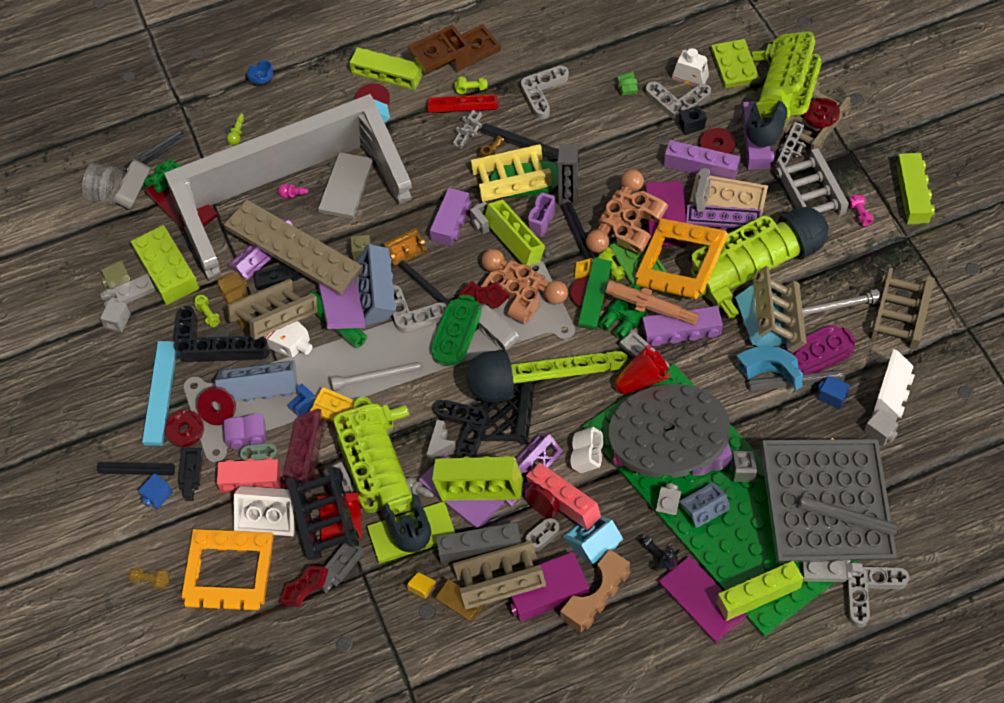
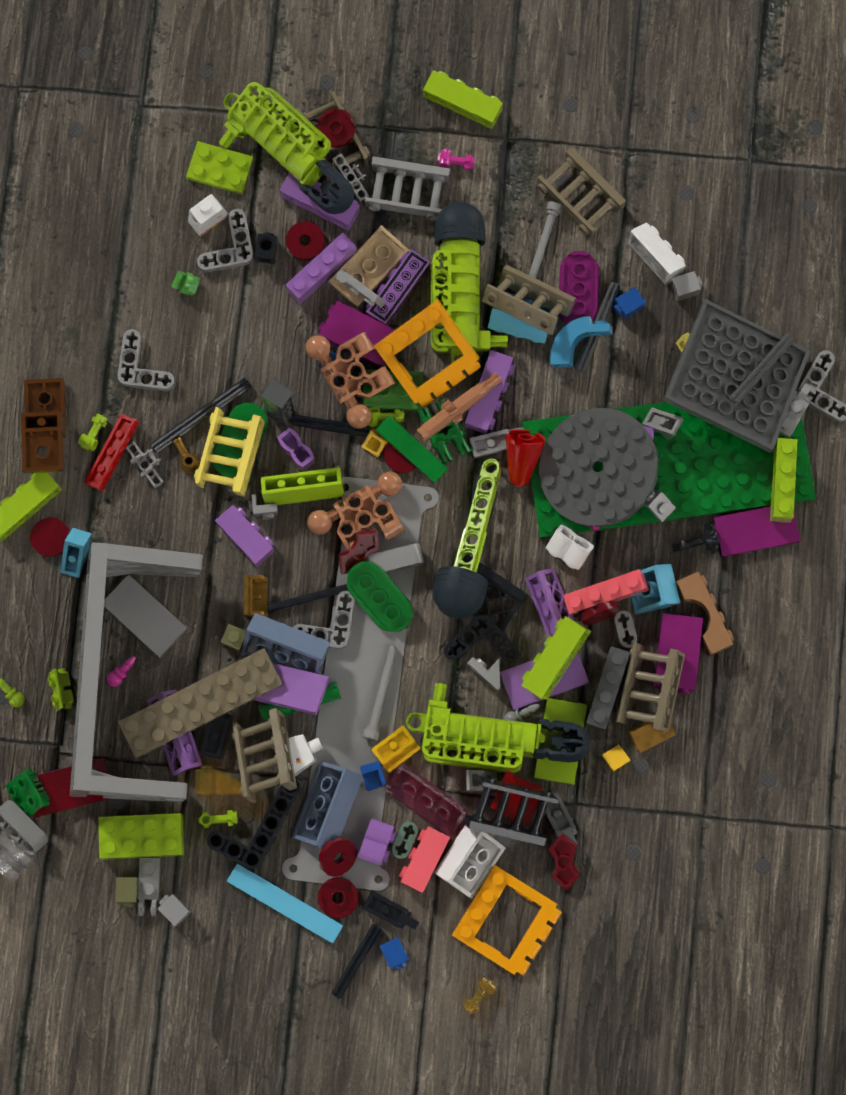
camera: 65 degrees left, 20 degrees up
sand blue bracket [679,482,730,528] -> none

